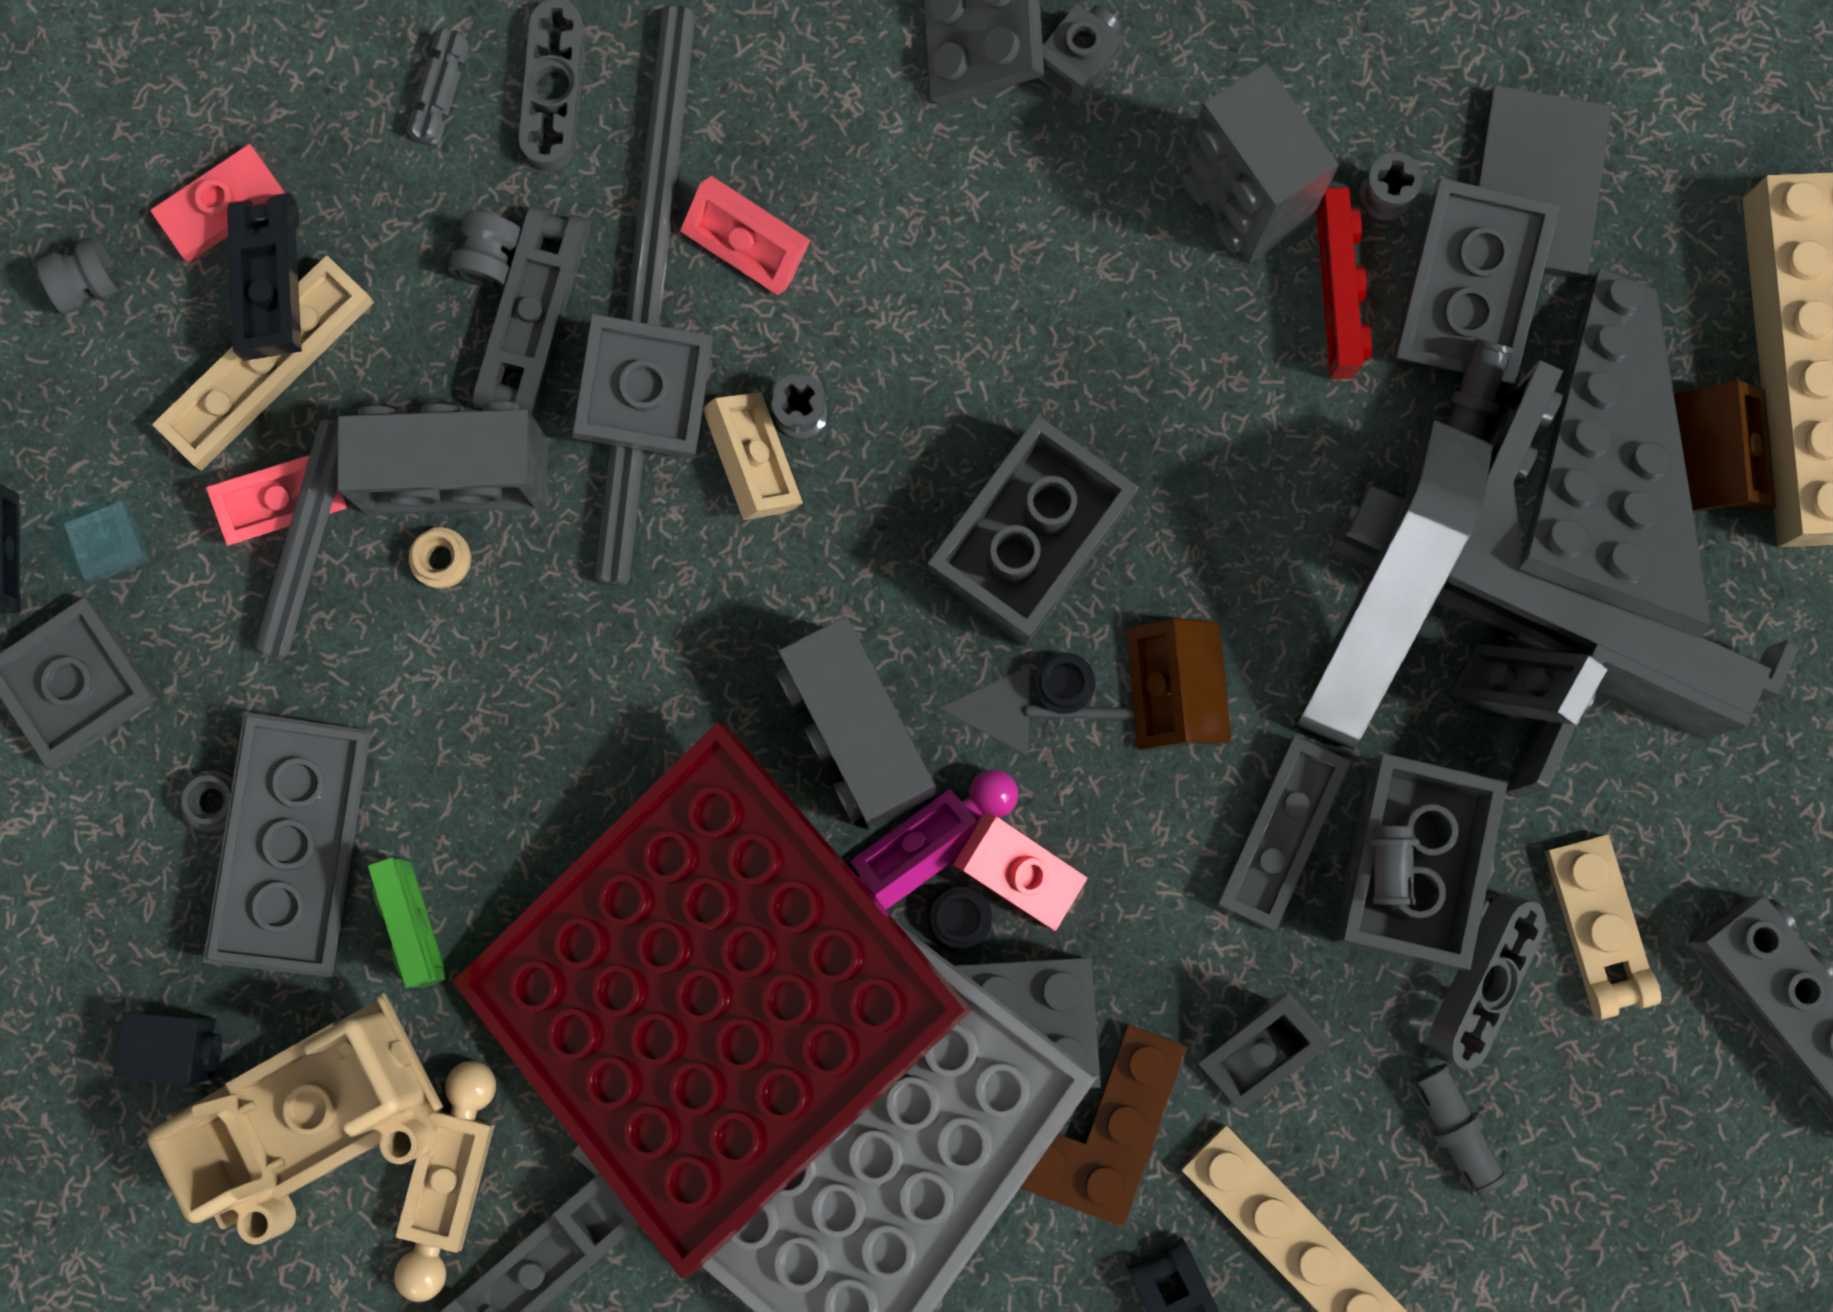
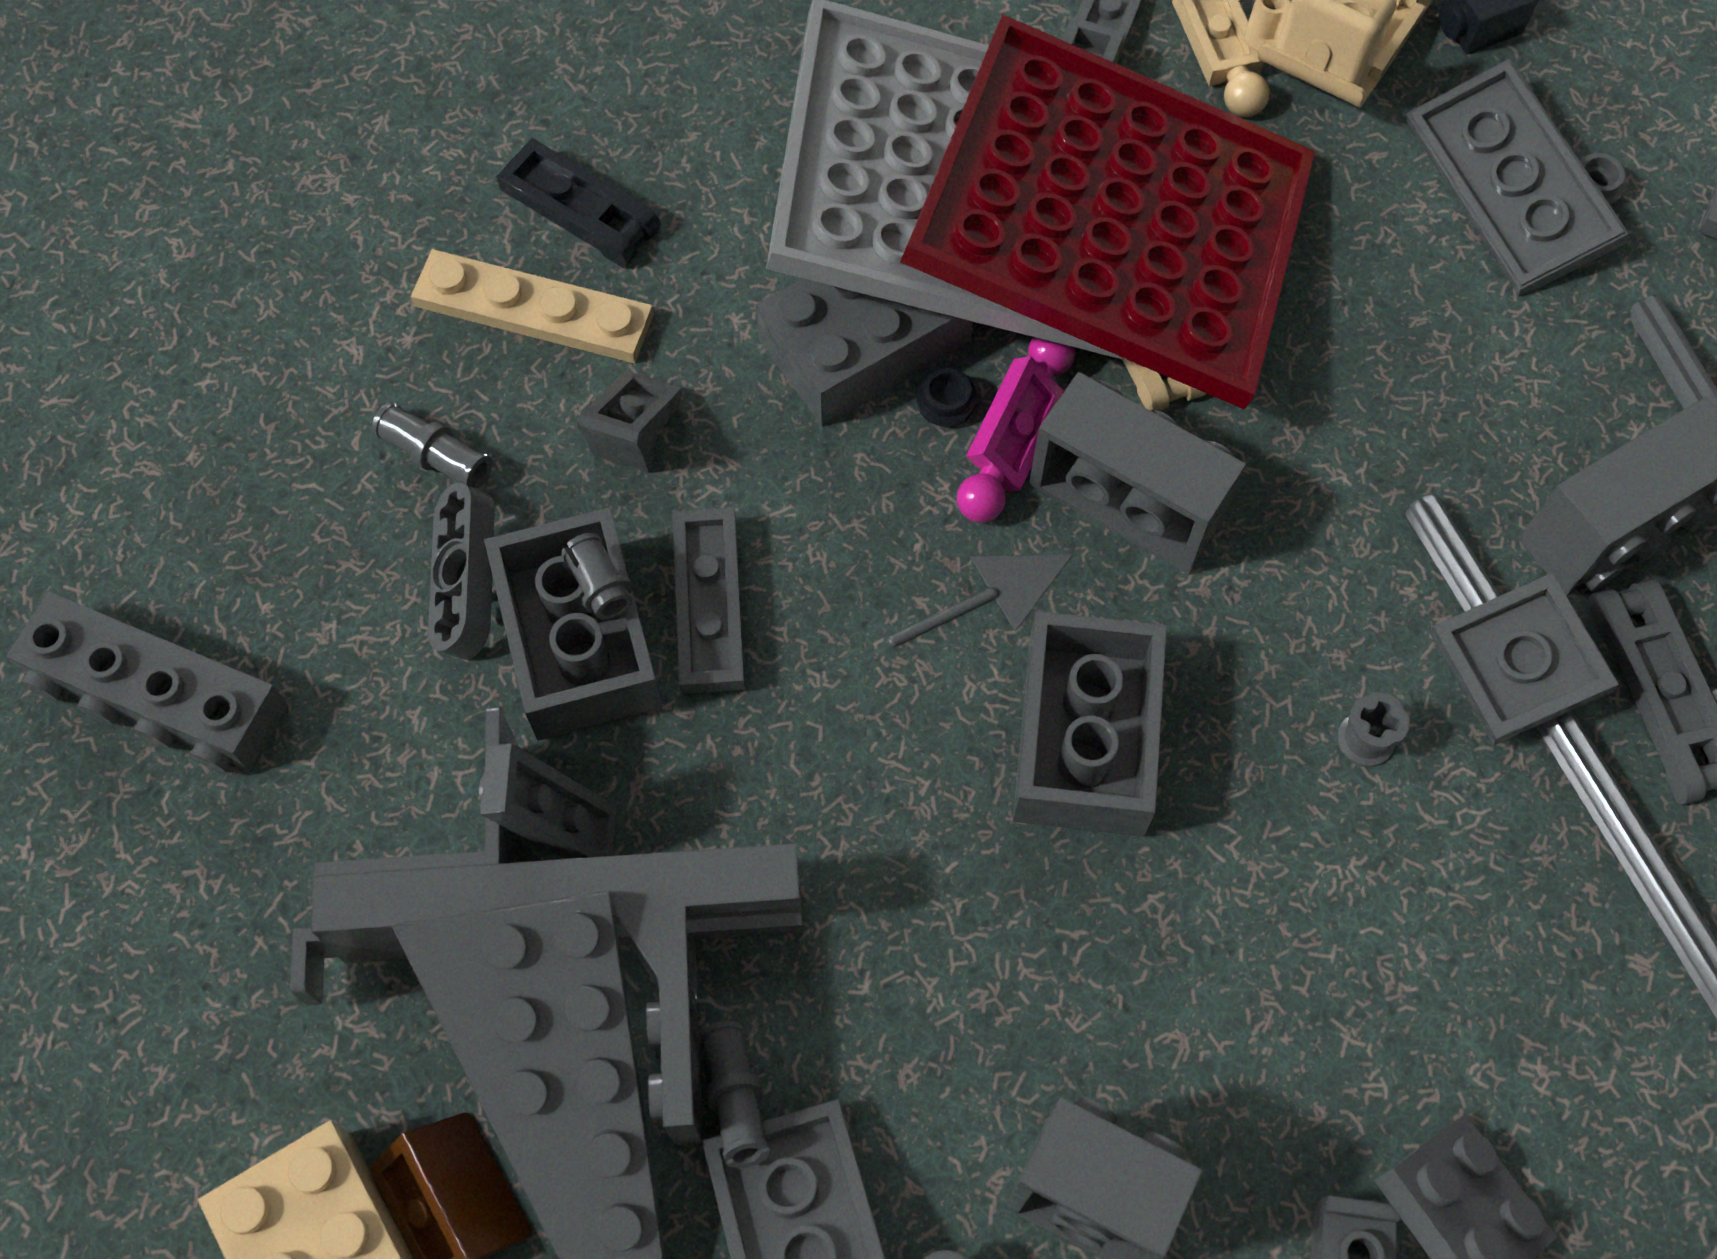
camera: 150 degrees right, 15 degrees down
bright green plate [368,857,448,988] -> none
tan plate [409,527,471,589] -> none
coral plate [680,176,811,296] -> none
tan plate [703,392,803,520] -> none
plate [953,812,1088,931] -> none
reddish brown plate [1020,1024,1188,1228] -> none
black plate [1034,652,1095,714] -> none
reddish brown panel [1126,619,1231,750] -> none
beam [1295,419,1493,750] -> none
red plate [1316,187,1372,380] -> none
tan plate [1544,834,1662,1021] -> none

